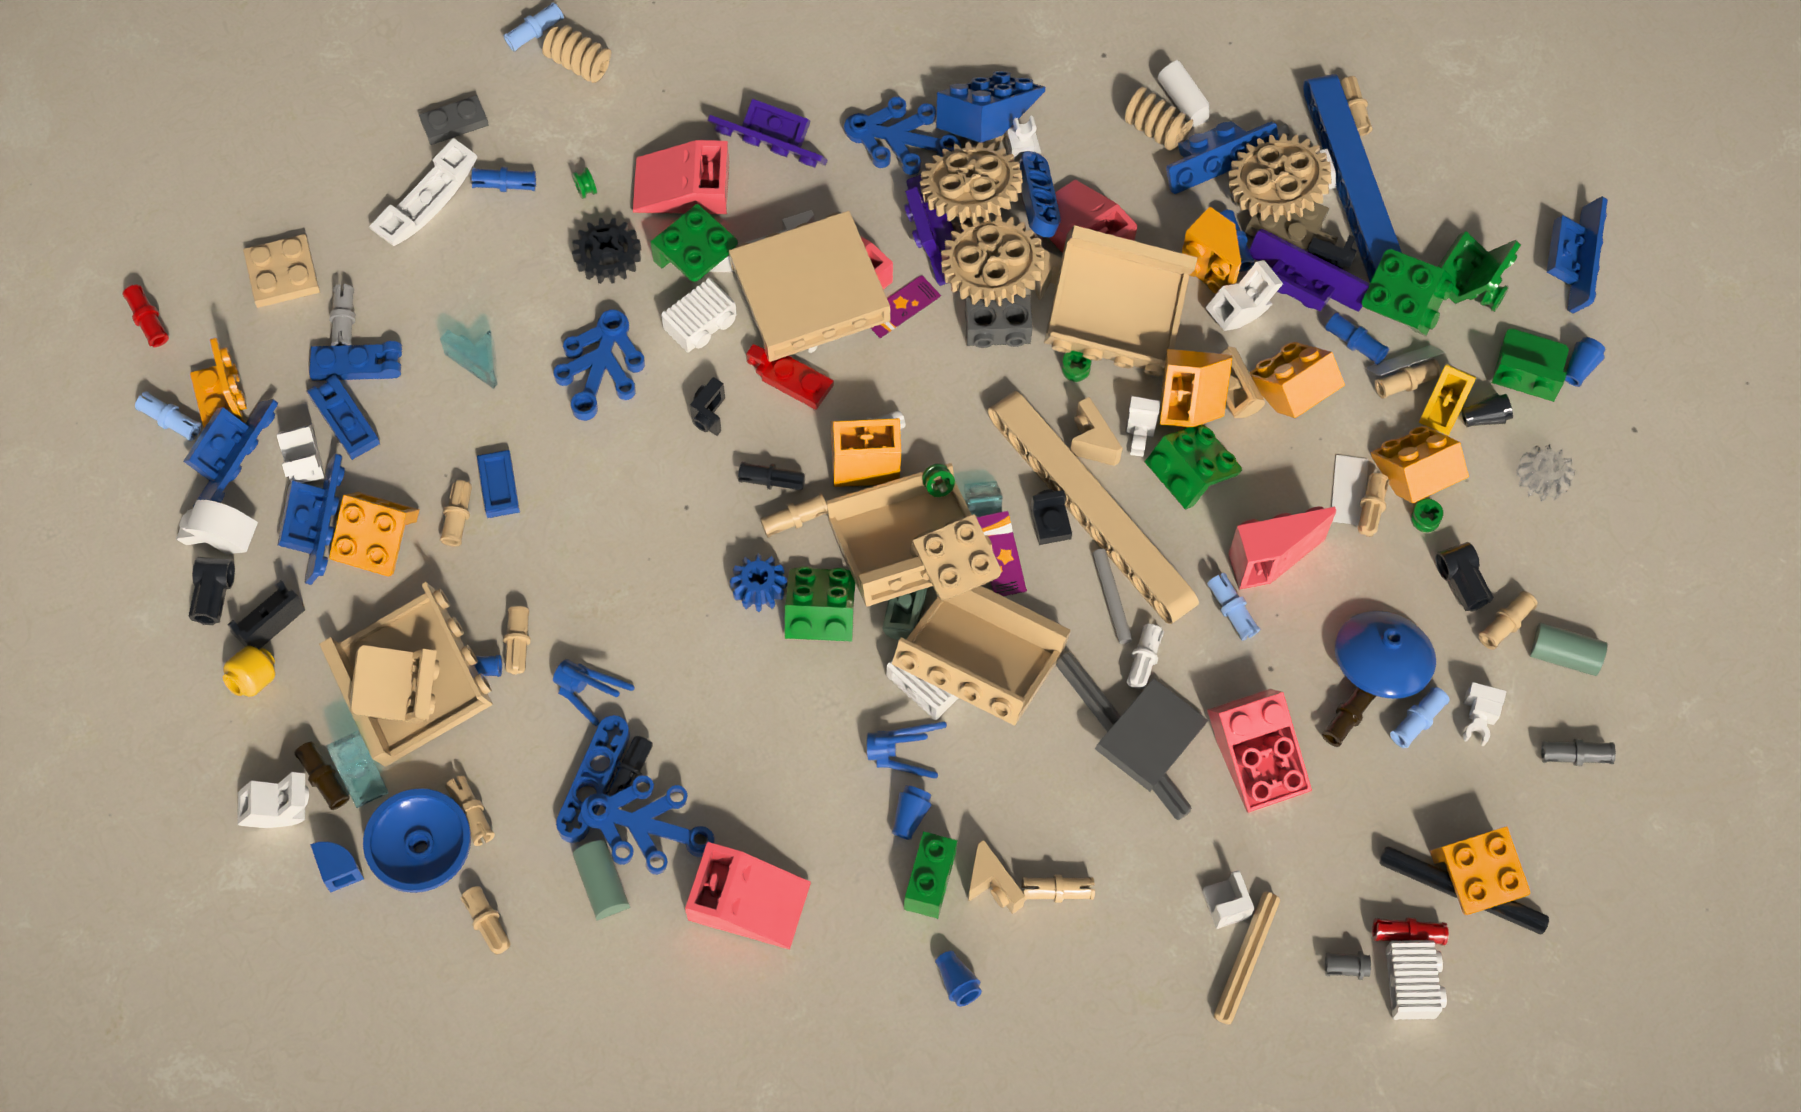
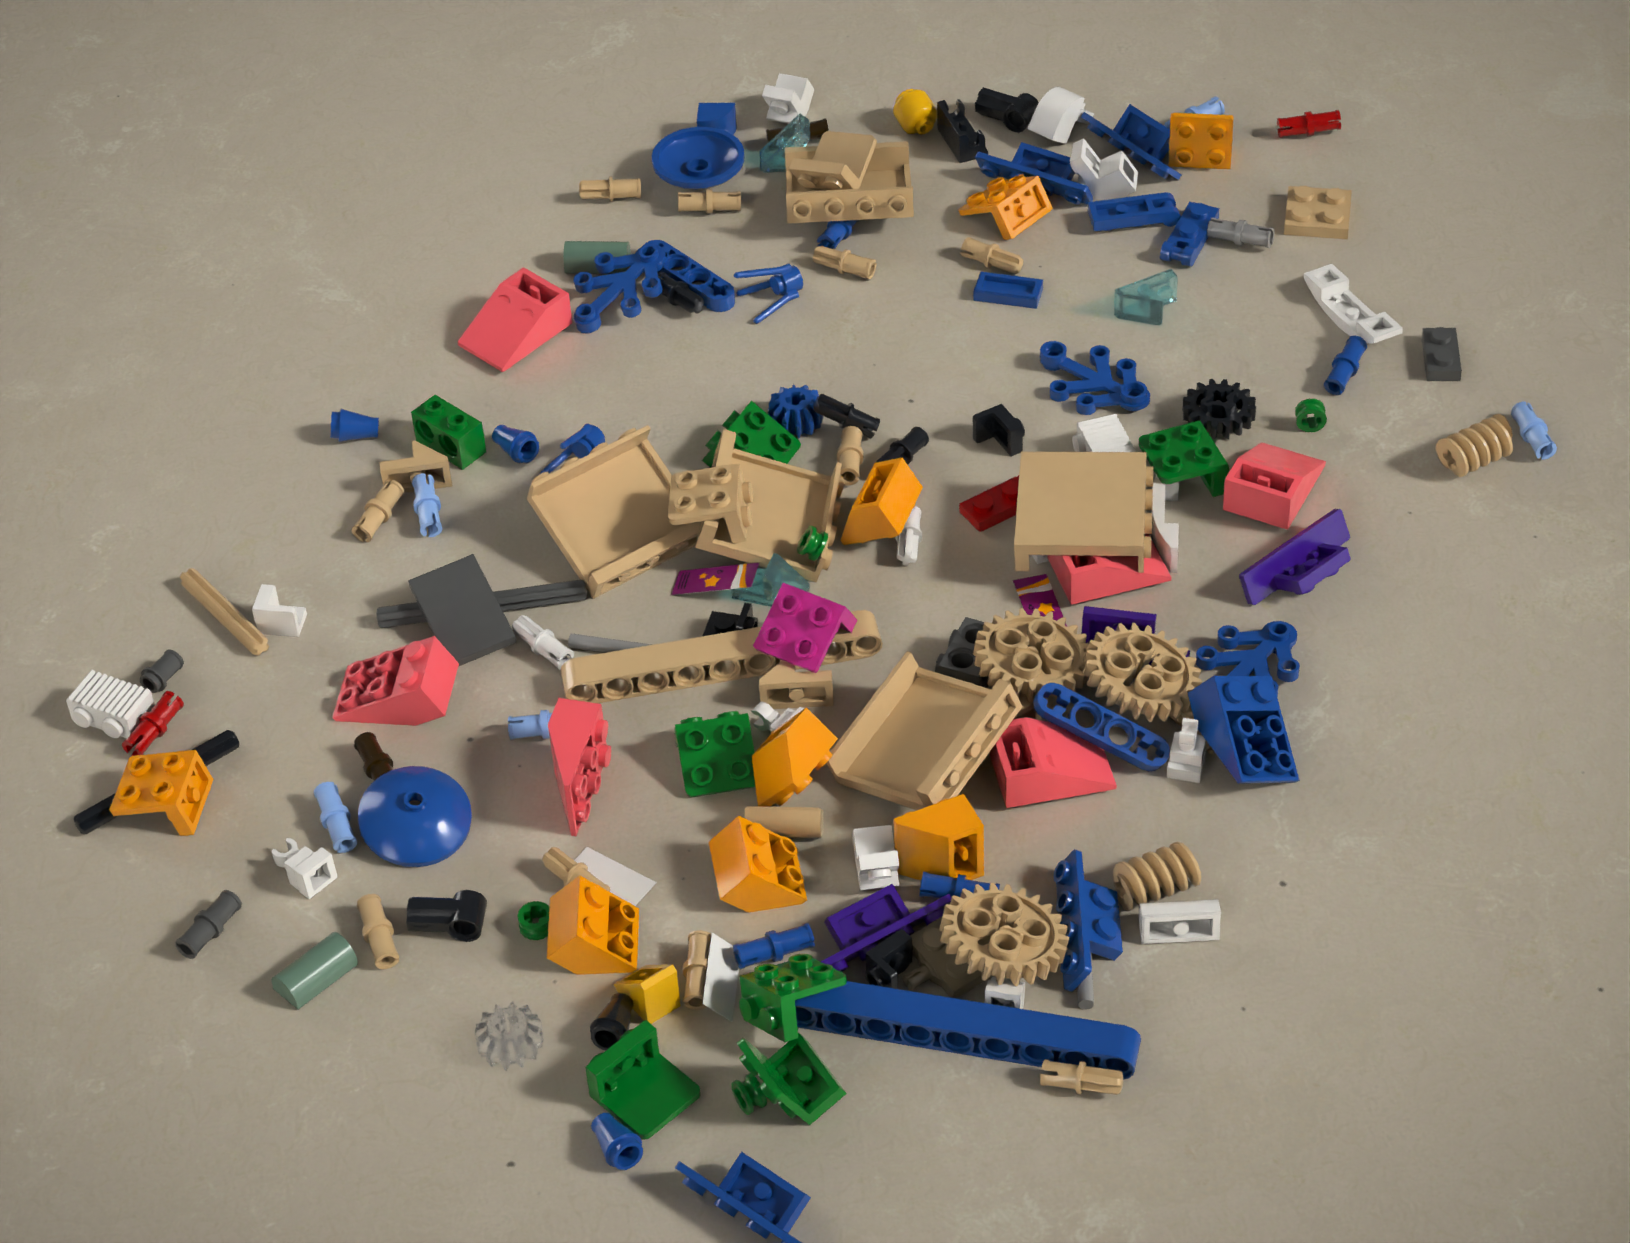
camera: 120 degrees right, 20 degrees down
none -> light blue pin [412,473,442,537]
none -> dark pink bracket [753,583,857,673]
none -> black axle [813,394,880,439]

